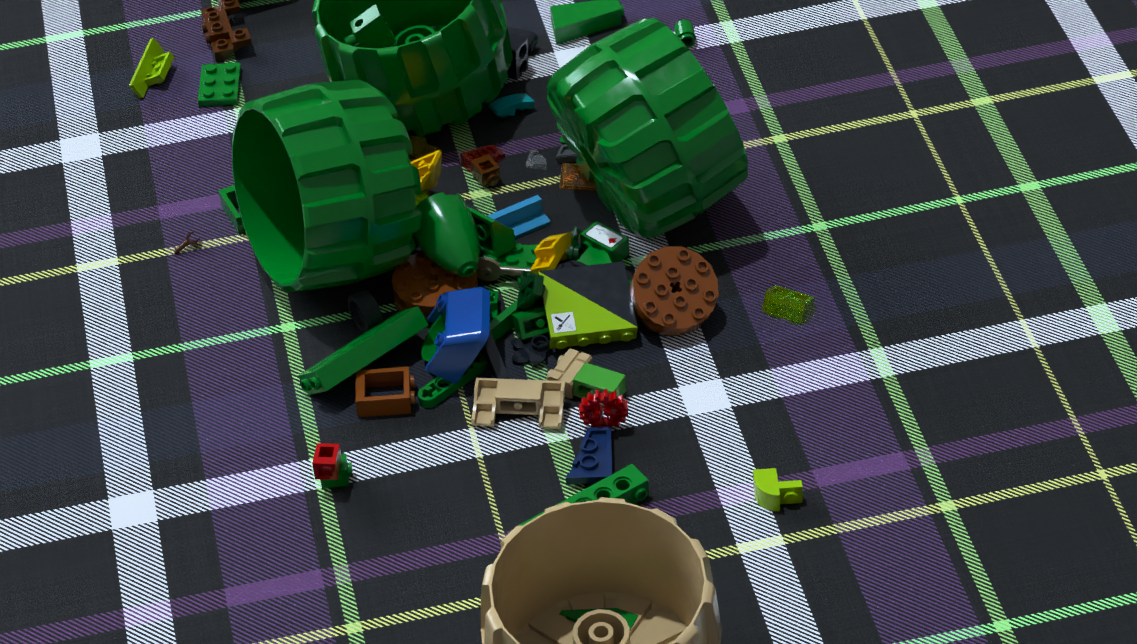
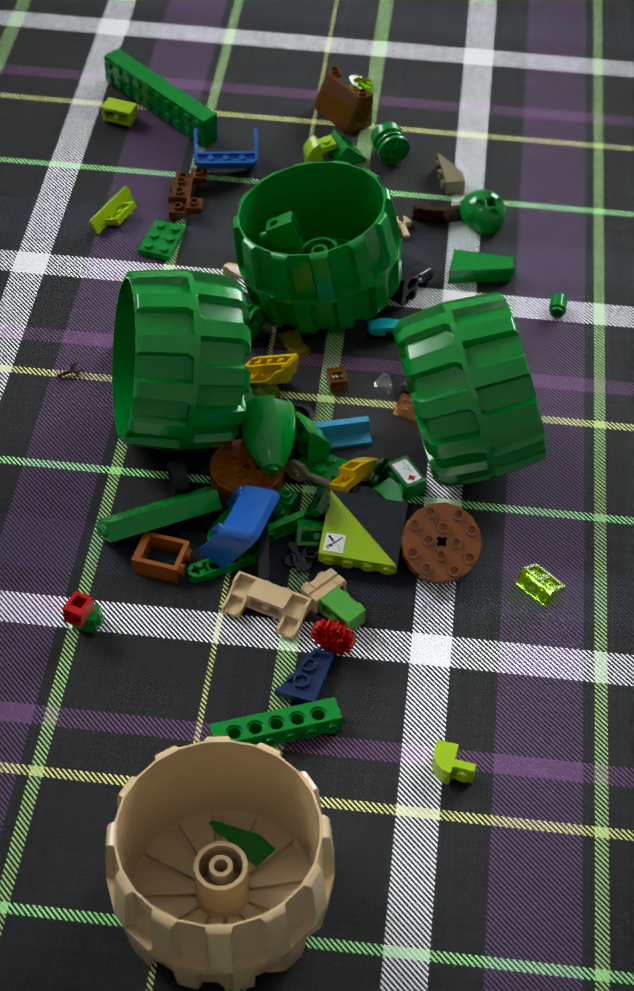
camera: 15 degrees right, 5 degrees up
clear red slope [460,144,505,173] -> none

